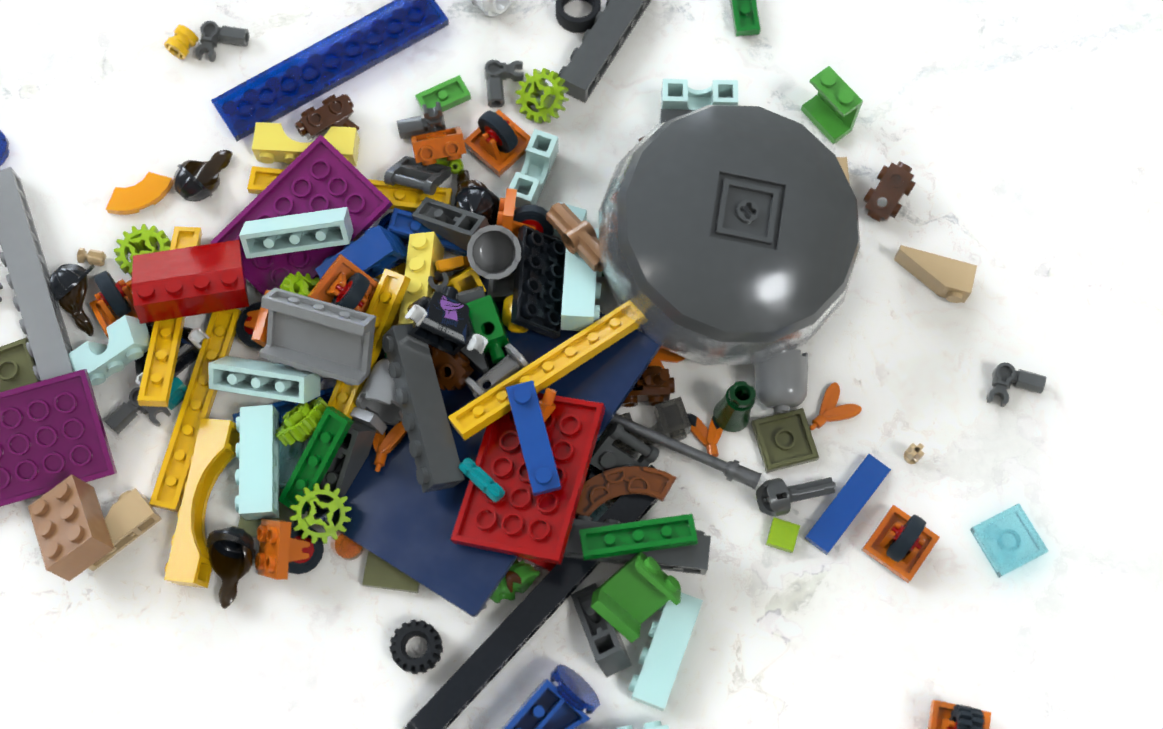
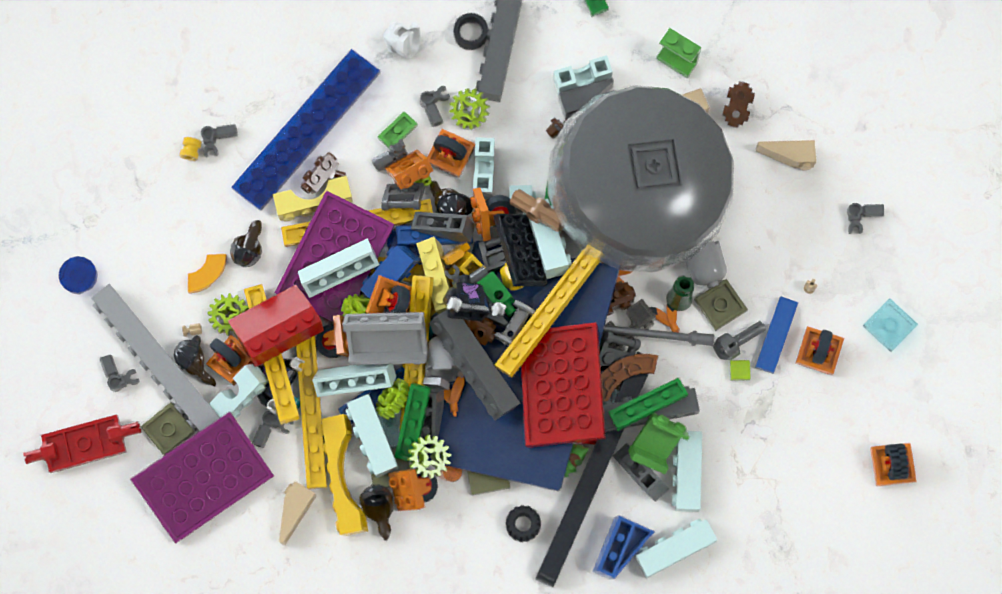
camera: 15 degrees left, 5 degrees up
medium nougat brick [28,475,114,581] -> none
teal axle [459,458,505,502] -> none
light grey cylinder [467,225,521,279] -> none
blue plate [506,380,561,496] -> none
orange bar [539,388,557,422] -> none
clear blue tile [550,664,600,714] -> none
orange piece [809,382,862,430] -> none

